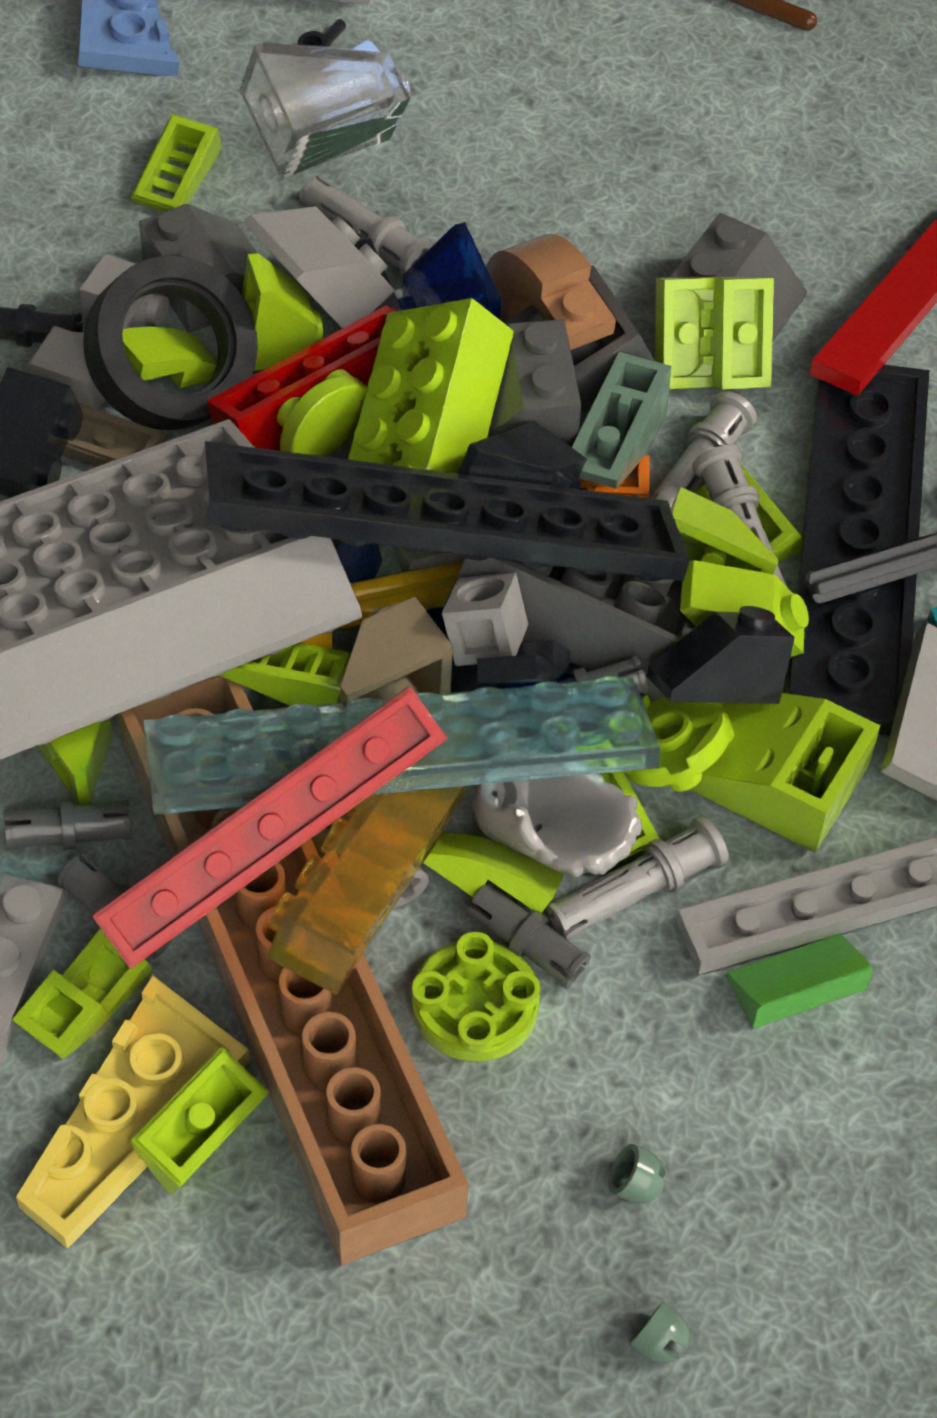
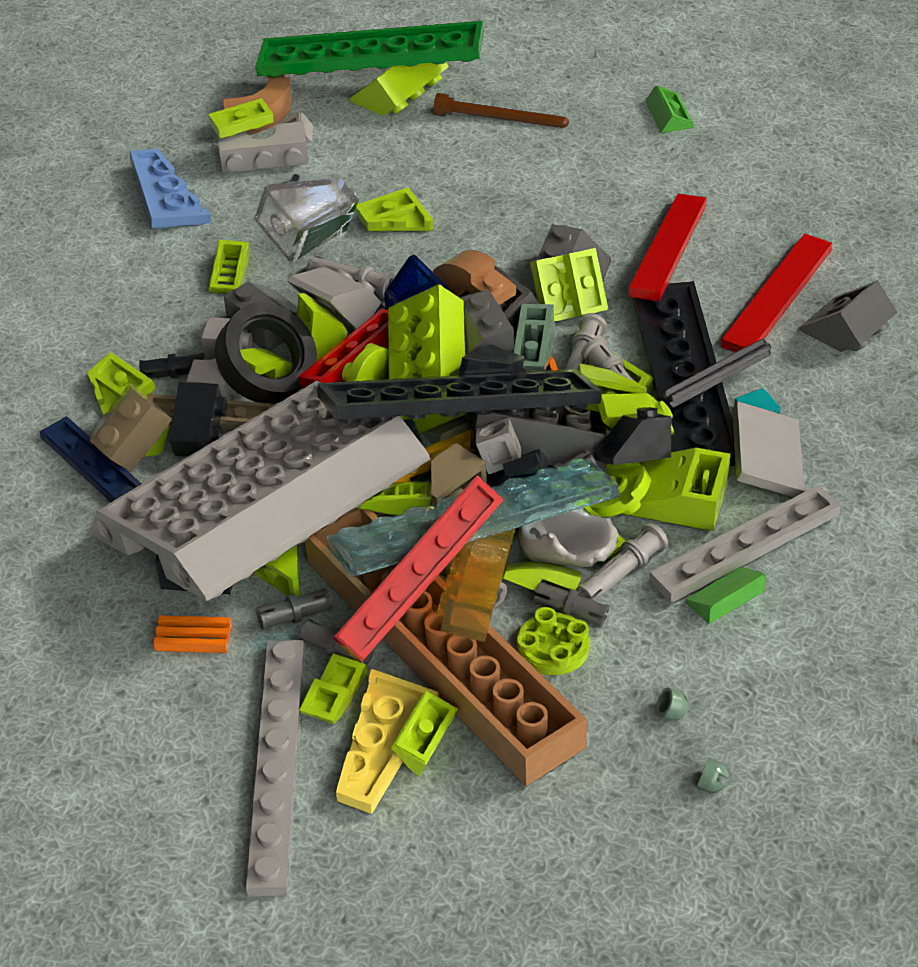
camera: 10 degrees left, 10 degrees down
none -> lime wing [355,187,434,231]

